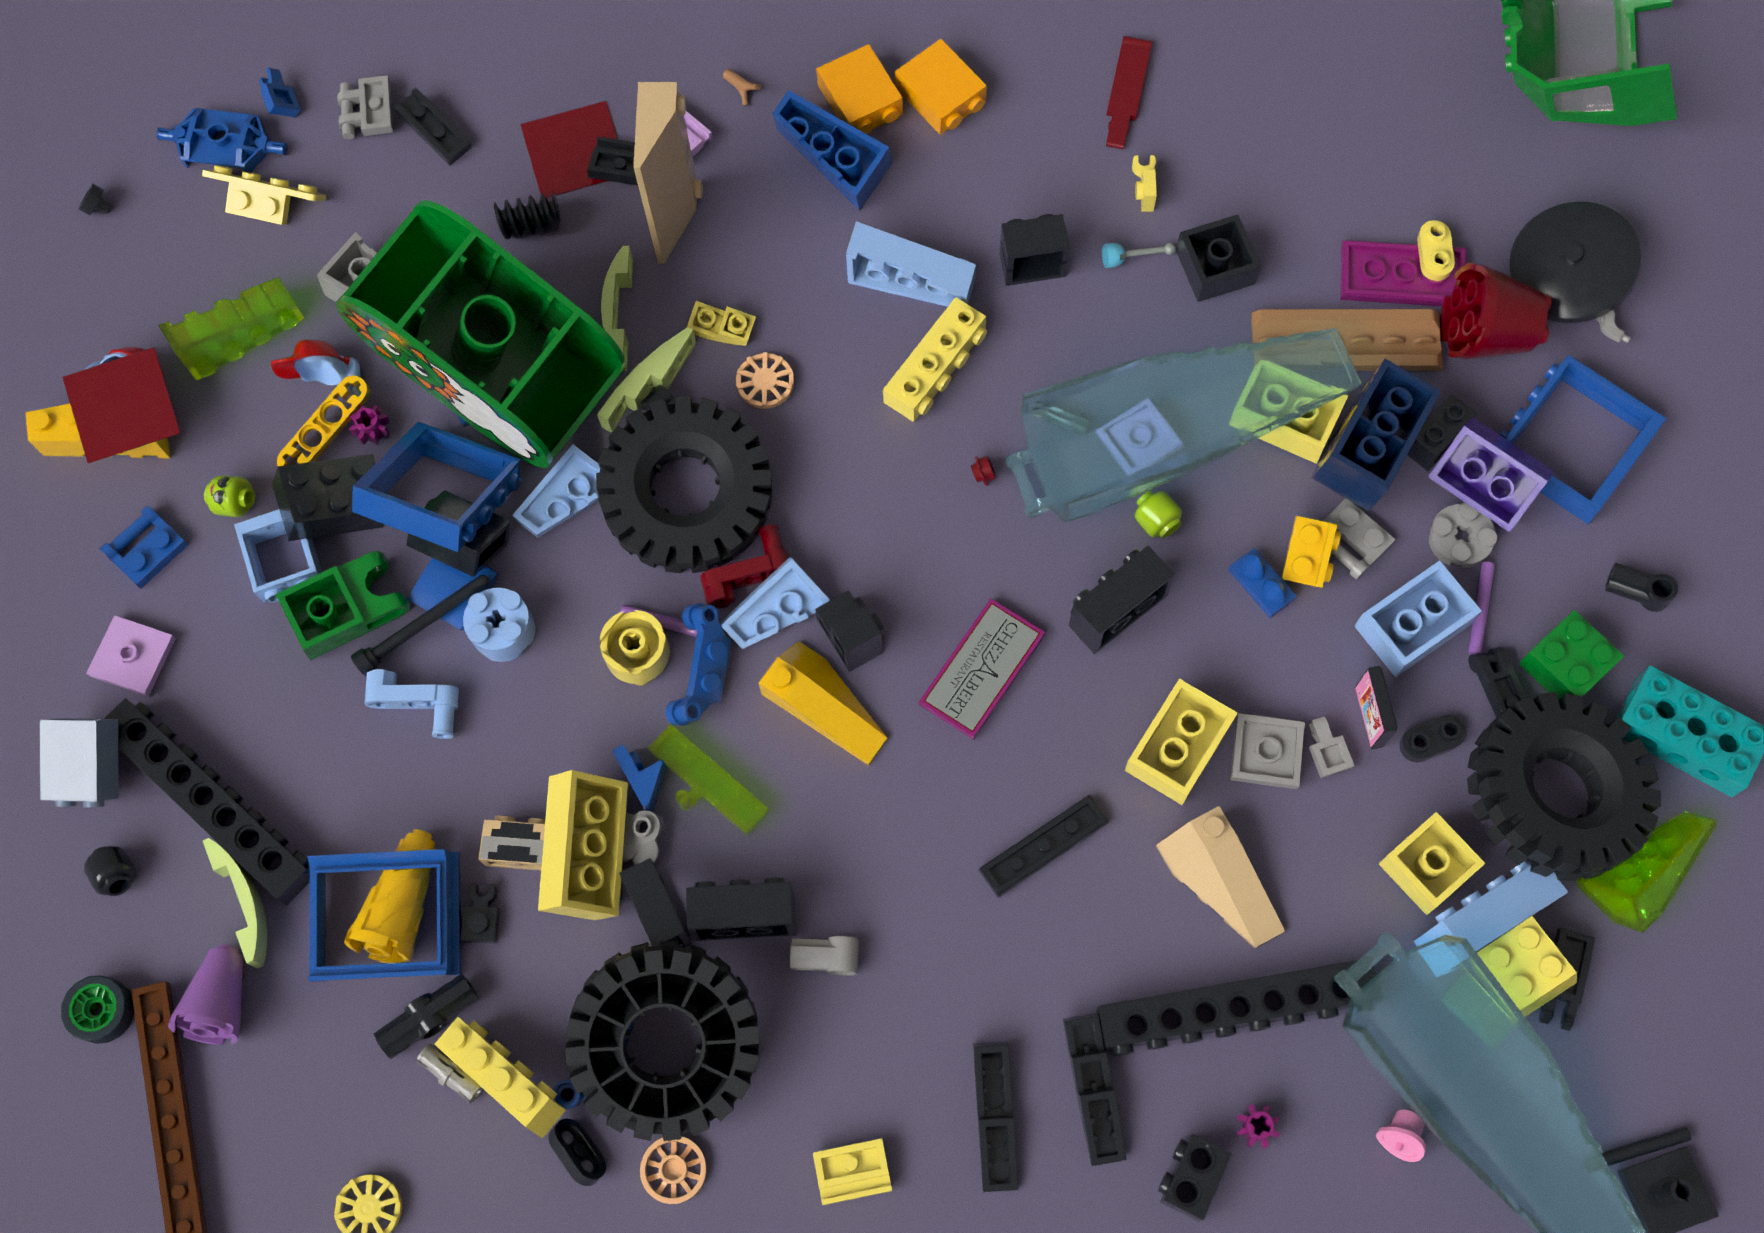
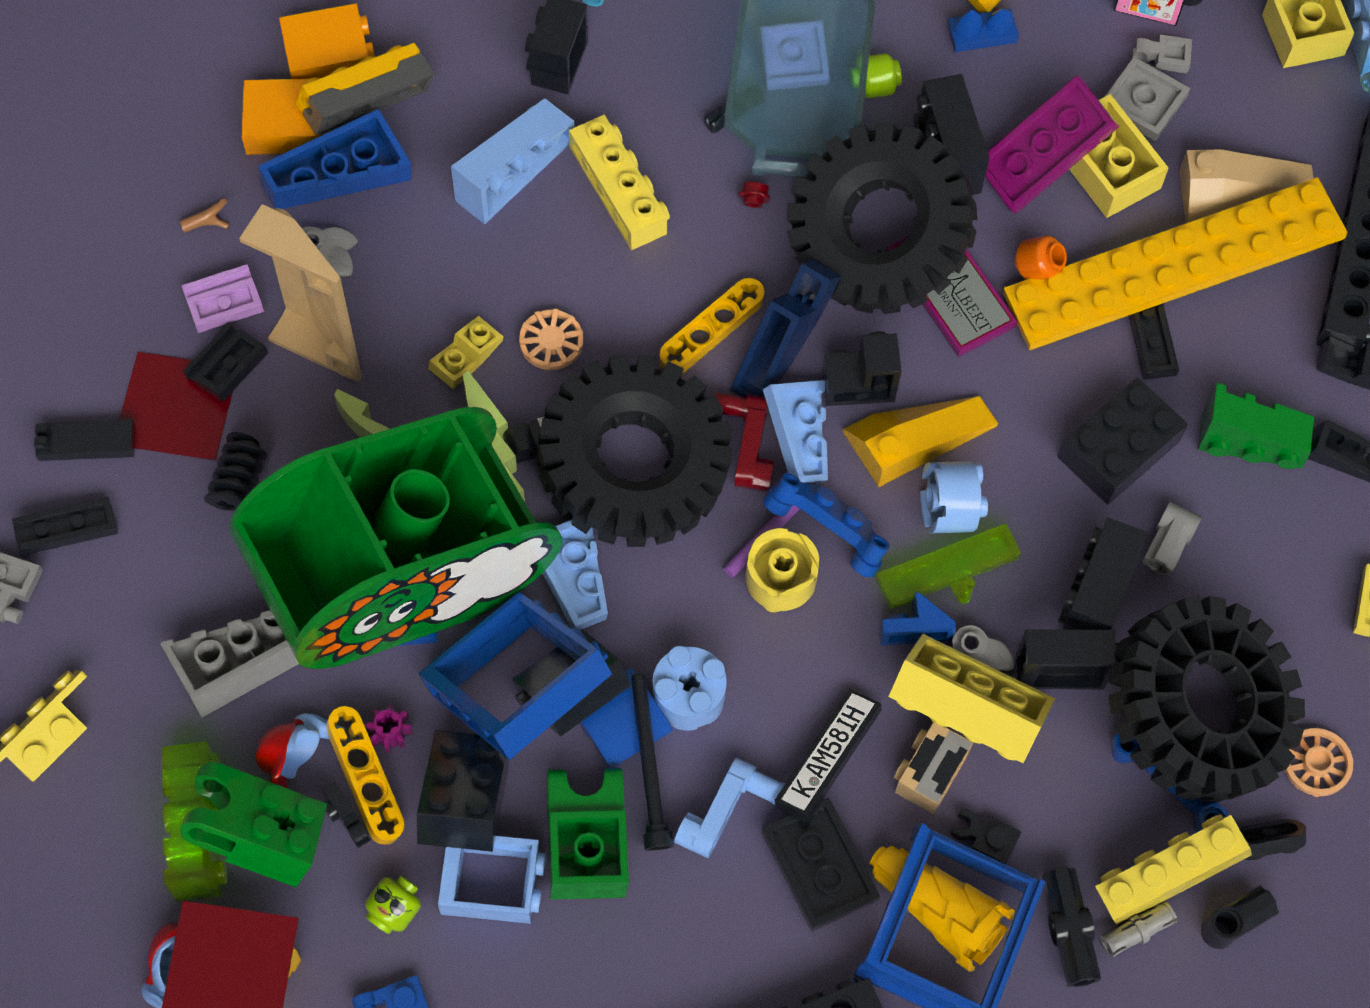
camera: 70 degrees left, 5 degrees down
none -> black hinge [34,419,135,461]
none -> green brick [180,762,327,887]
none -> dark grey piece [295,43,435,135]
none -> light grey plate [302,227,358,277]
none -> black plate [322,781,371,848]
none -> yellow beam [659,278,765,373]
none -> dark blue slope [730,259,841,397]
none -> black plate [761,797,880,932]
none -> tile [775,688,882,822]
none -> black tyre [786,123,978,314]
none -> light blue brick [920,461,988,534]
none -> magenta tile [985,74,1120,214]
none -> yellow plate [1003,177,1347,351]
none -> orange head [1015,235,1067,280]
none -> black brick [1058,377,1188,505]
none -> green wedge [1198,382,1314,469]
none -> black piece [1201,885,1279,949]

